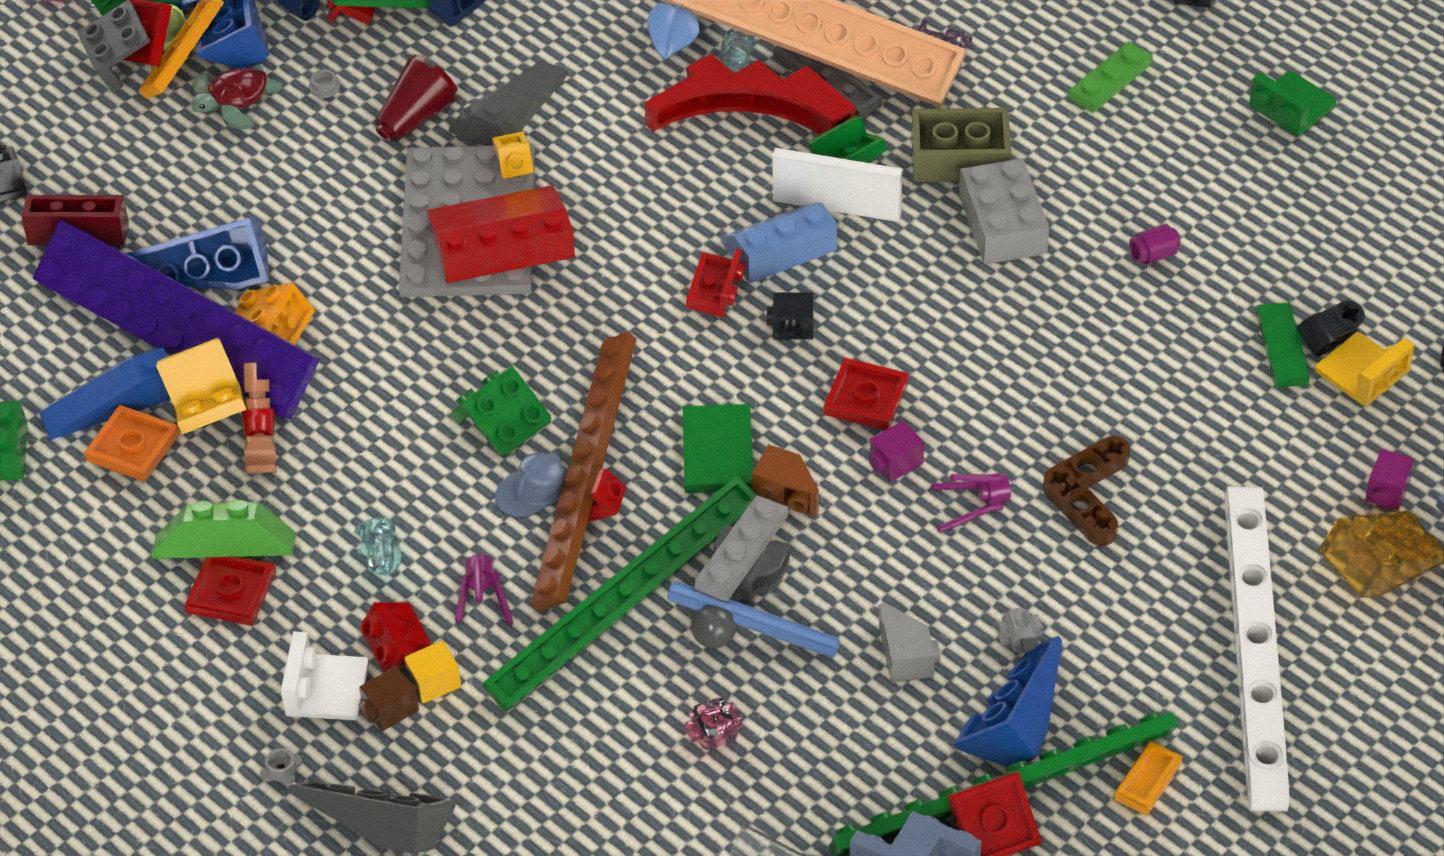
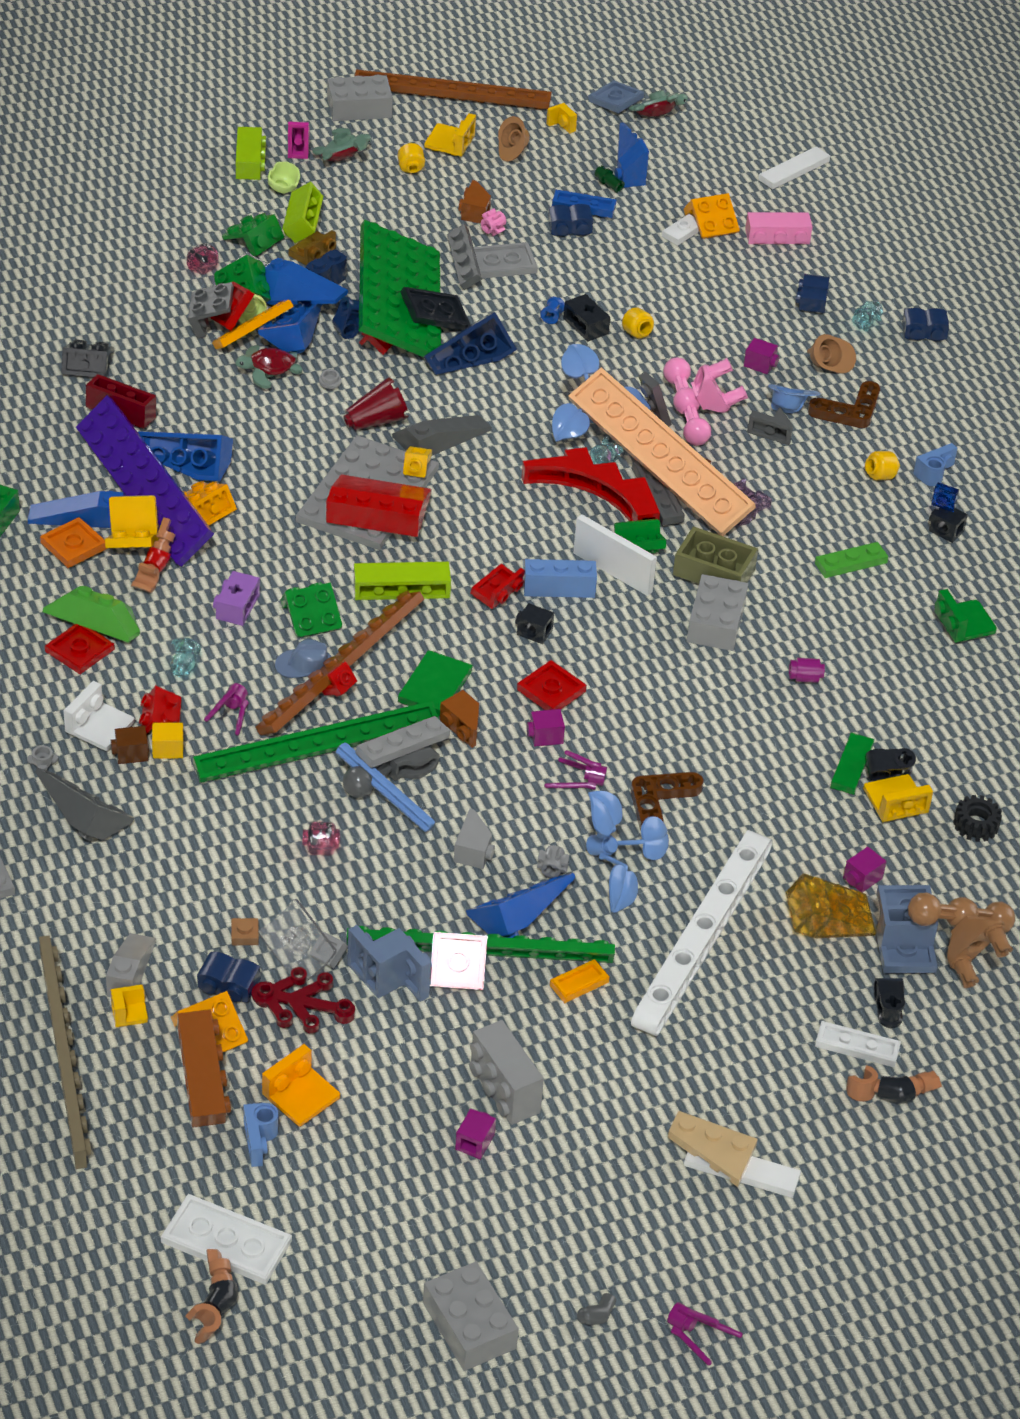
camera: 20 degrees right, 5 degrees down
none -> medium lavender brick [213,571,260,626]
none -> lime brick [353,561,451,600]
none -> medium blue plant [586,791,669,913]

